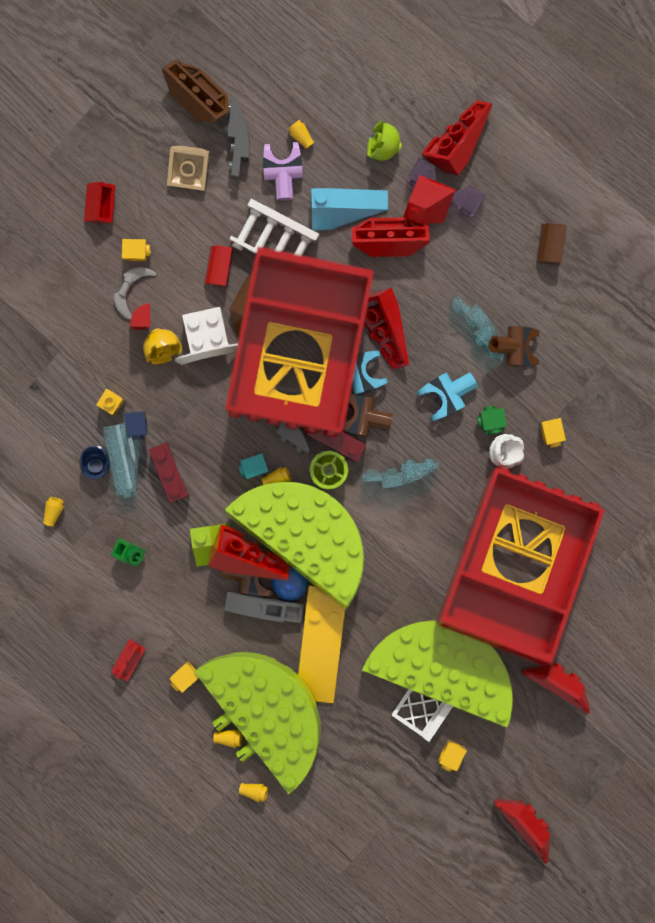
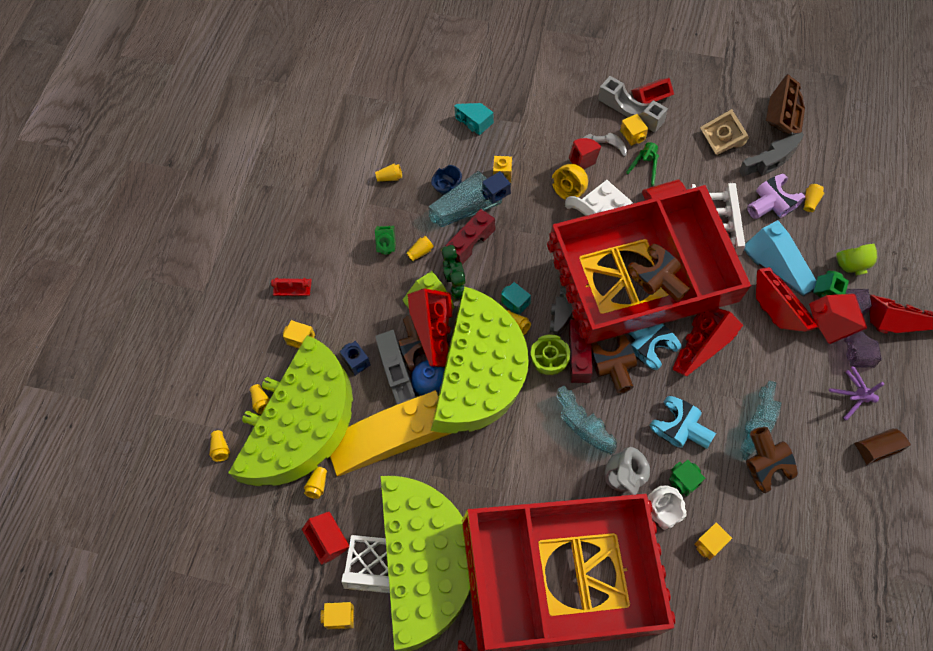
camera: 65 degrees right, 25 degrees down
none -> red brick [302,511,350,565]
none -> yellow cone [304,467,327,499]
none -> dark blue brick [339,341,371,376]
none -> yellow cone [406,236,434,261]
none -> dark green gear [441,245,466,299]
none -> teal slope [454,103,494,135]
none -> light grey arch [598,76,668,133]
none -> light grey piece [605,447,650,495]
none -> green plant [626,142,659,186]
none -> reddish brown connector [627,244,690,302]
none -> green brick [813,271,849,298]
none -> medium lavender plant [829,366,884,420]

